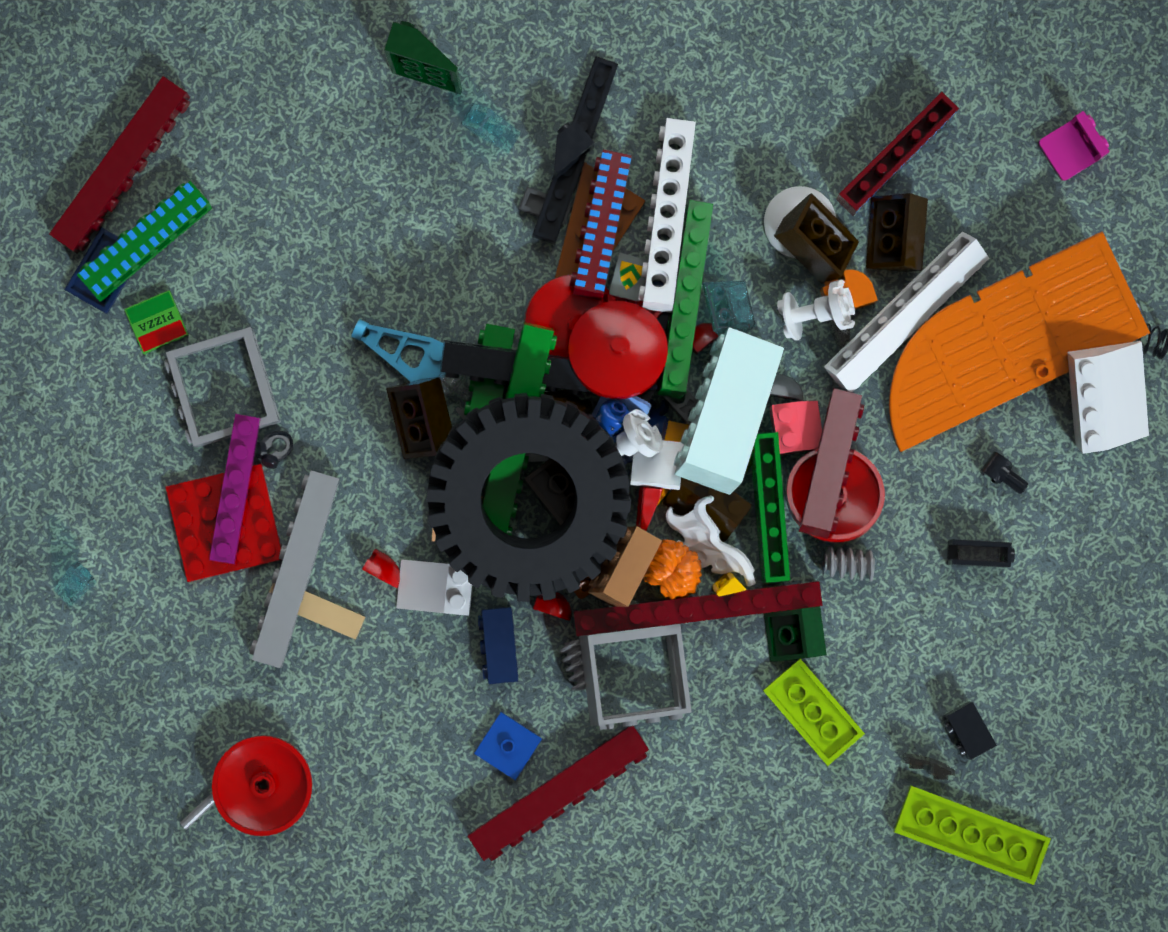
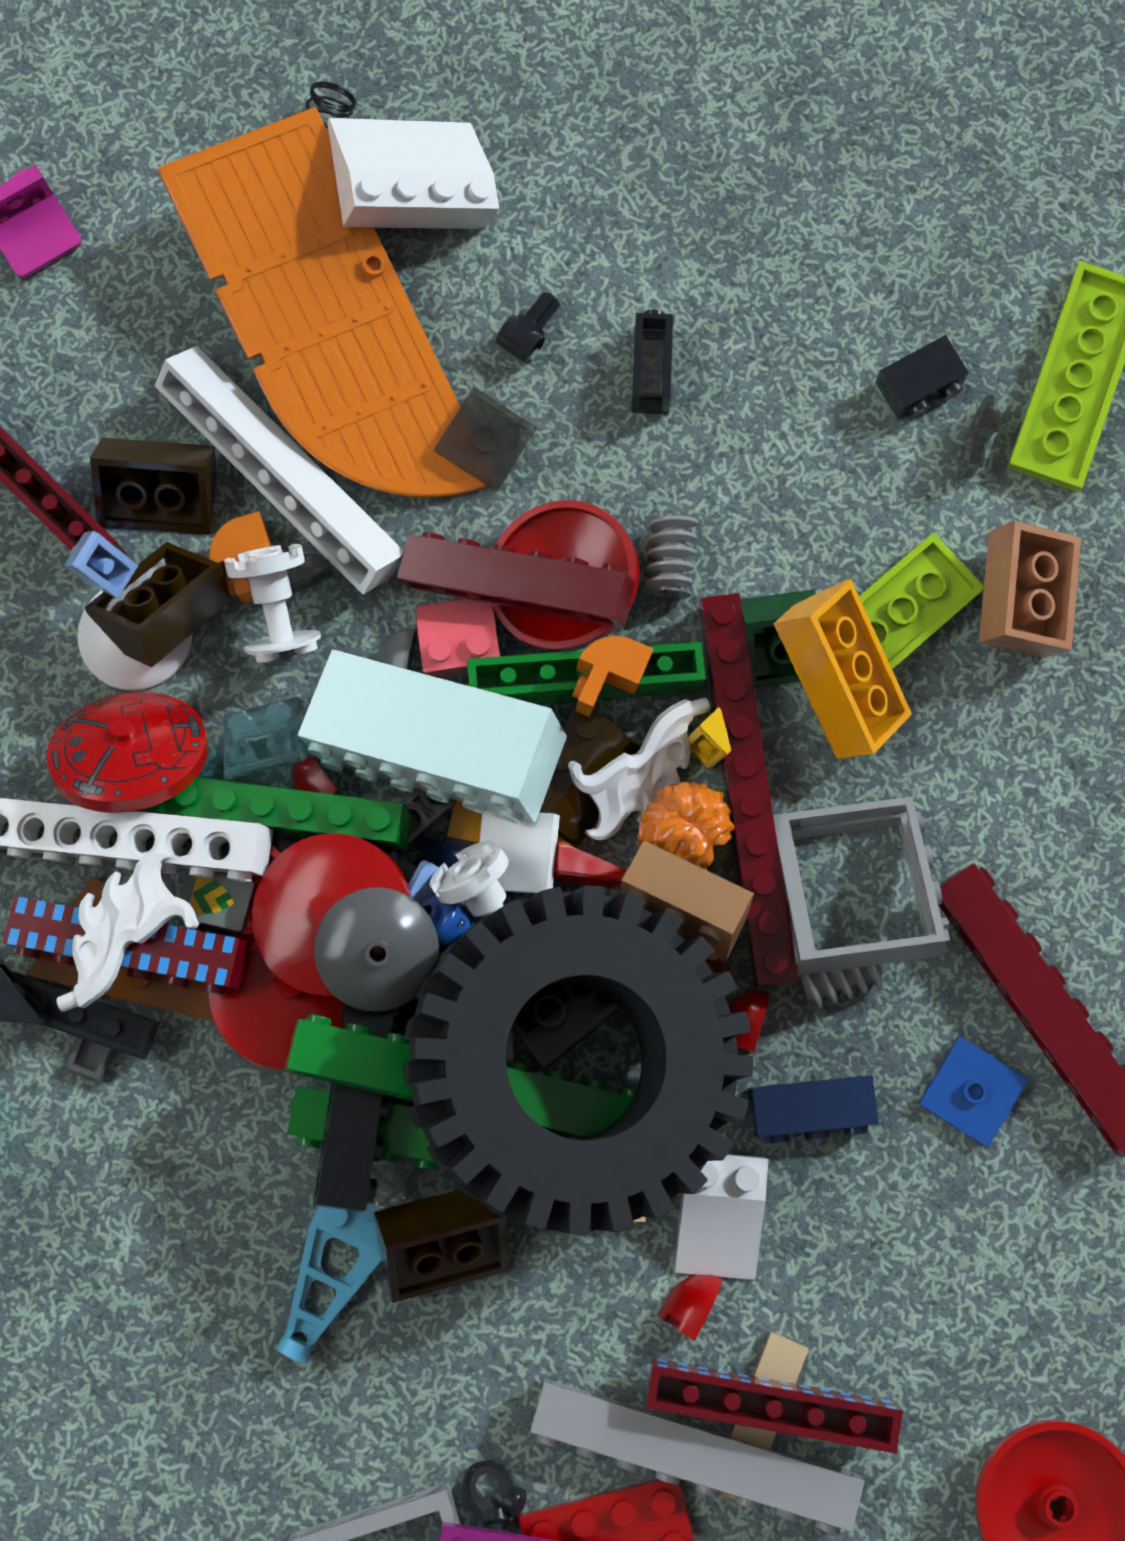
camera: 85 degrees left, 5 degrees down
none -> red dish [46,692,208,813]
none -> white piece [57,850,199,1012]
none -> light blue slope [64,531,138,599]
none -> dark grey dish [314,887,439,1012]
none -> clear smoke tile [433,387,537,492]
none -> orange brick [572,636,653,717]
none -> dark red brick [645,1358,903,1454]
none -> light orange slope [773,579,912,759]
none -> nougat brick [979,521,1081,658]

